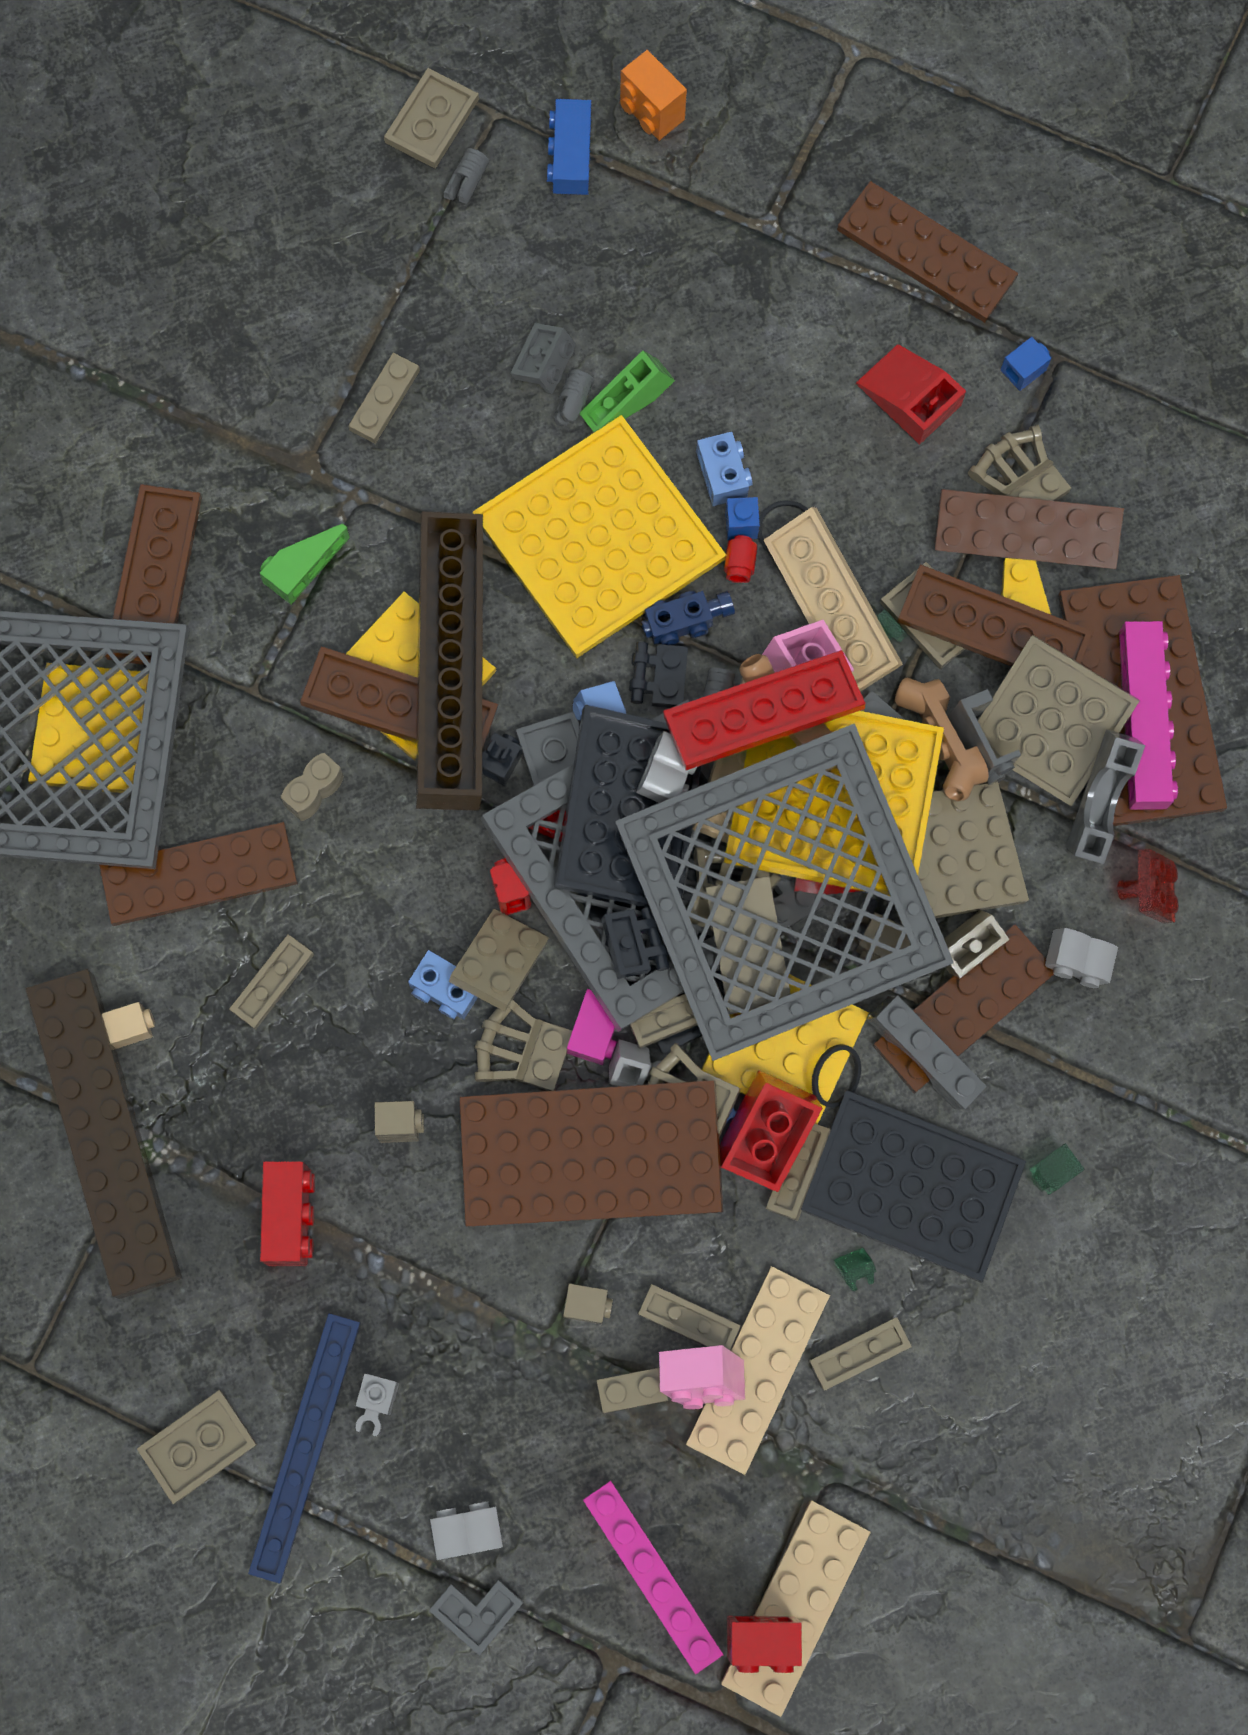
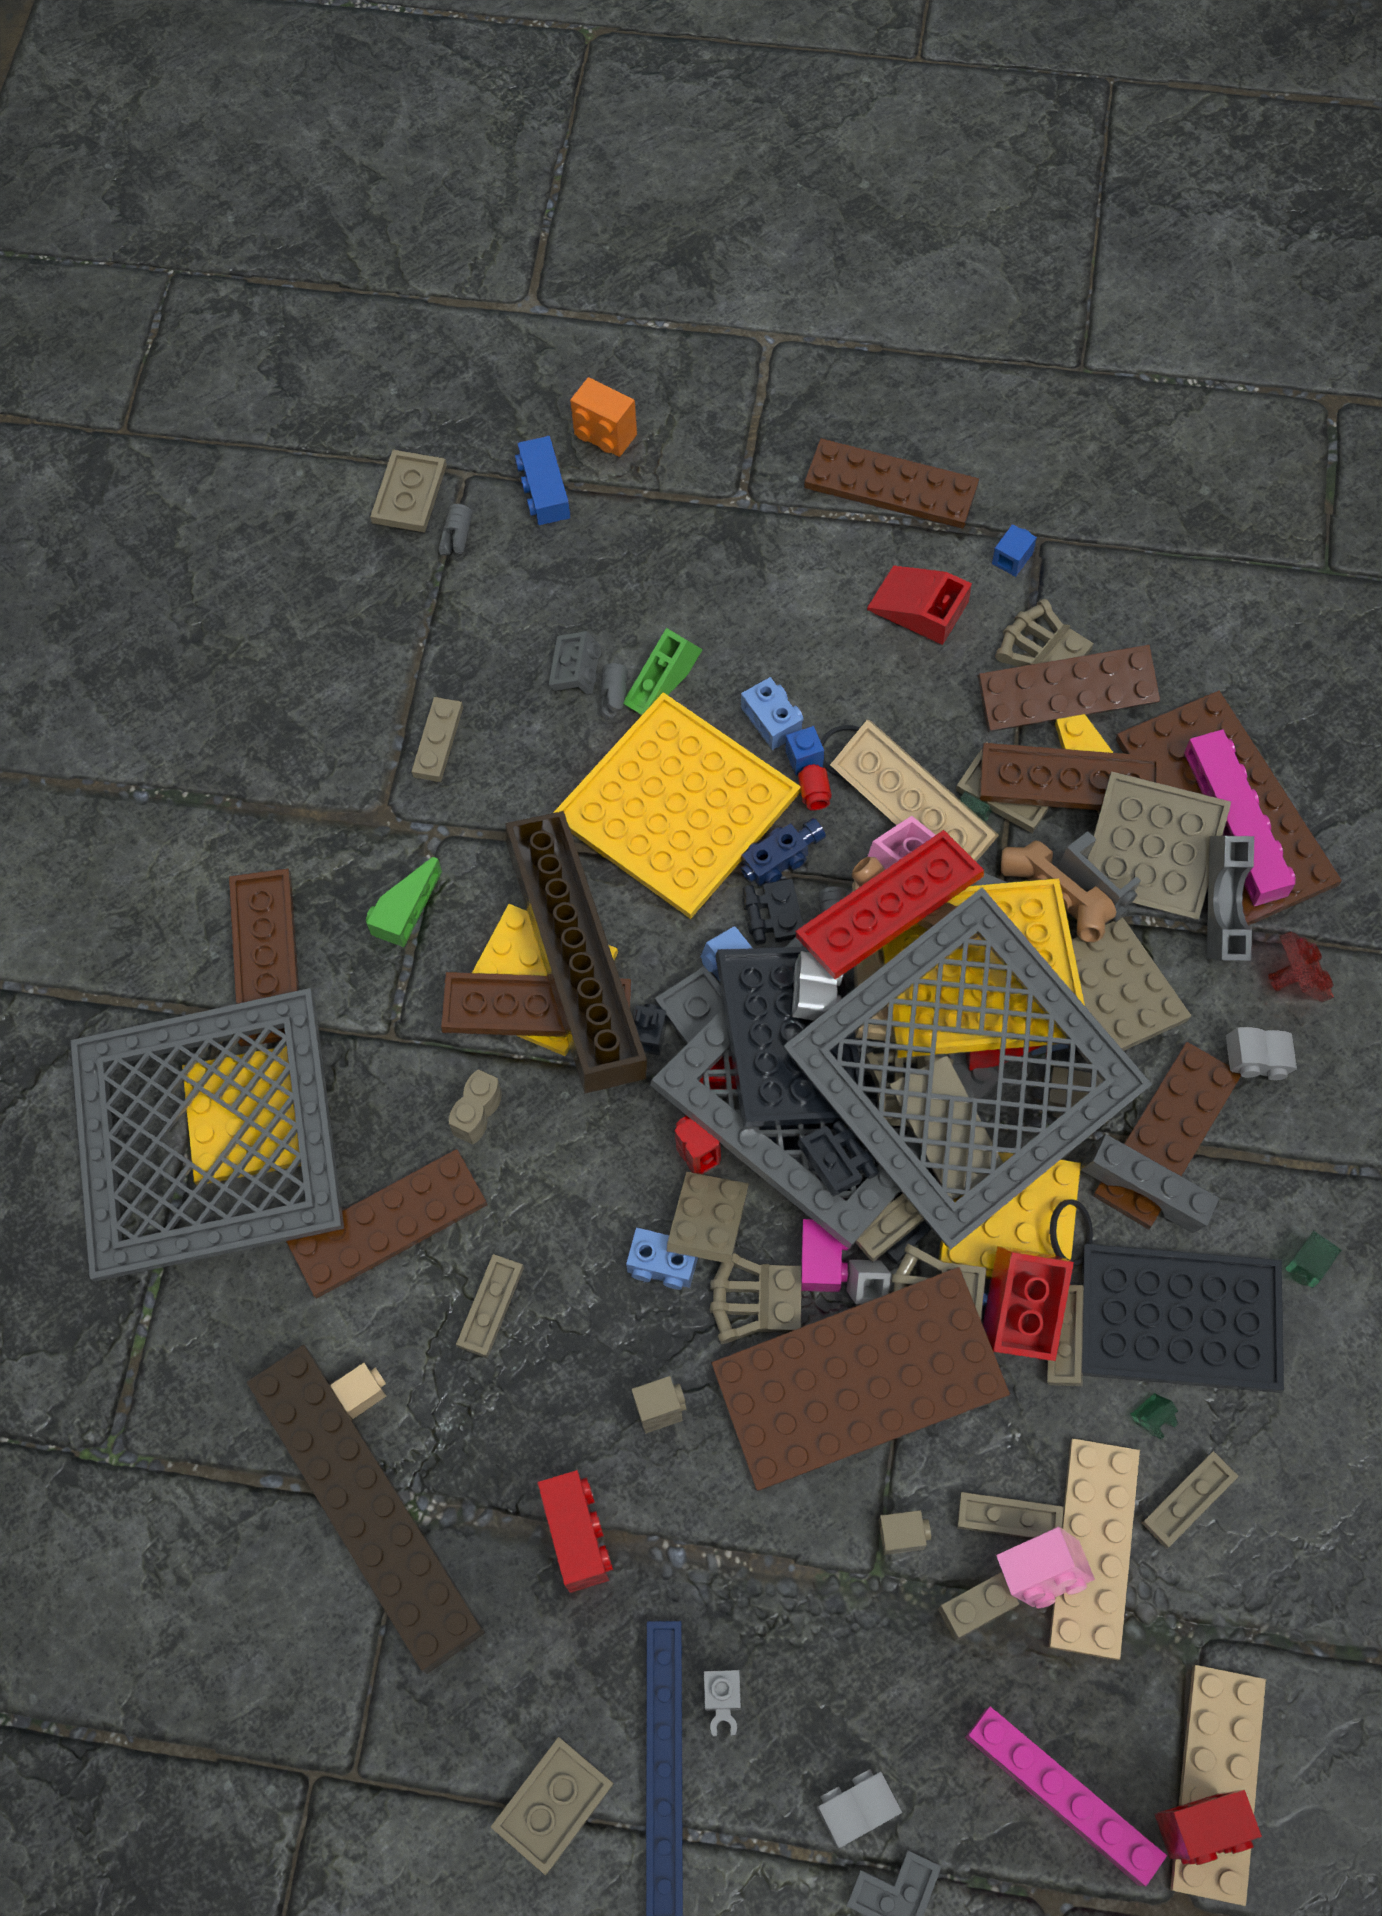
camera: 10 degrees left, 10 degrees down
dark tan brick [944,910,1009,978] -> none

